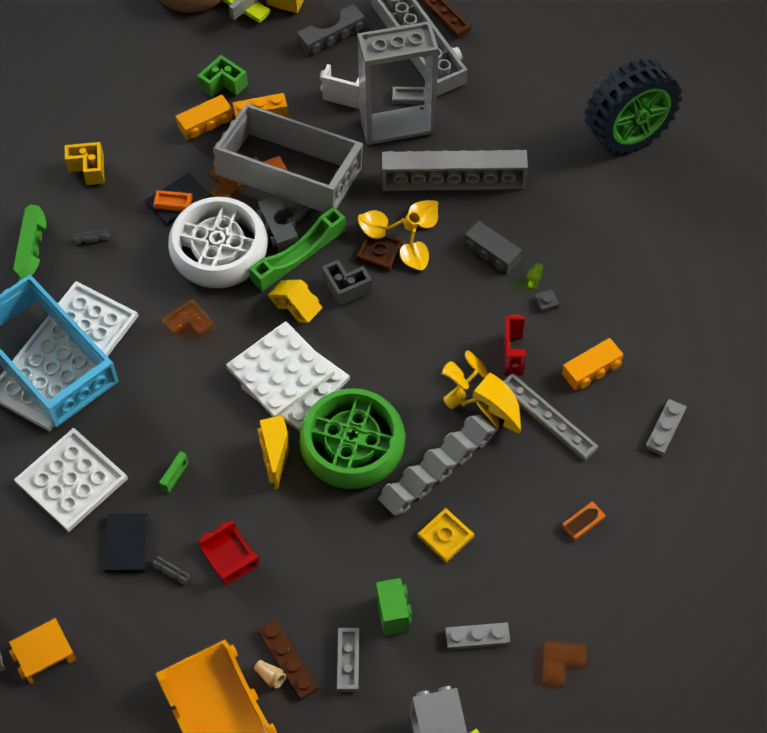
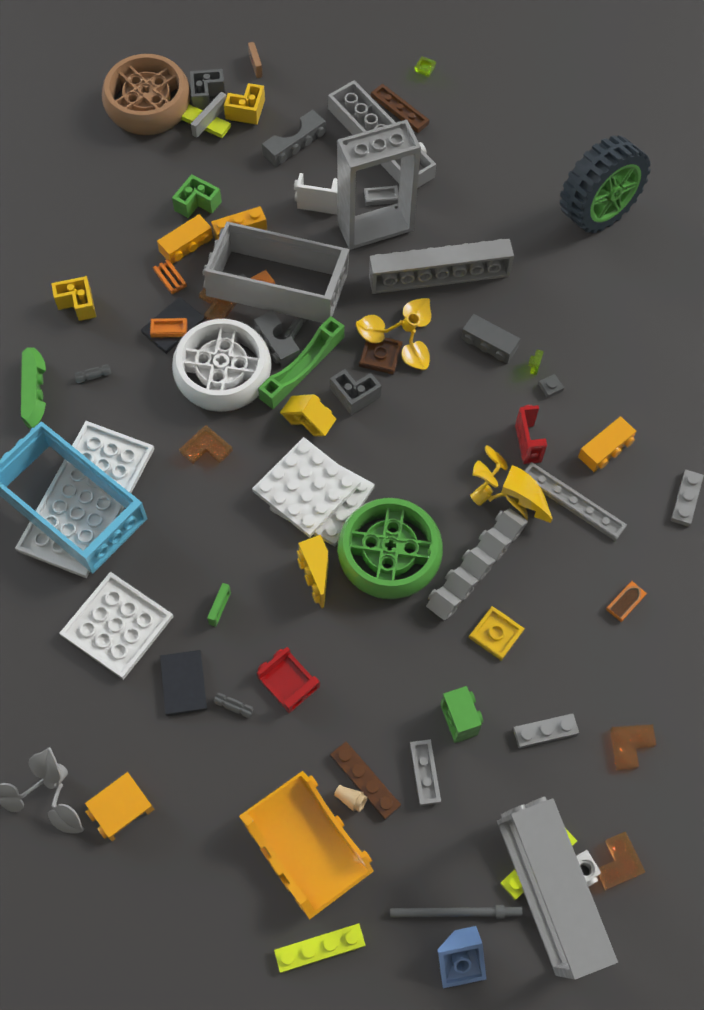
camera: 10 degrees left, 5 degrees up
none -> orange tile [153,259,187,294]

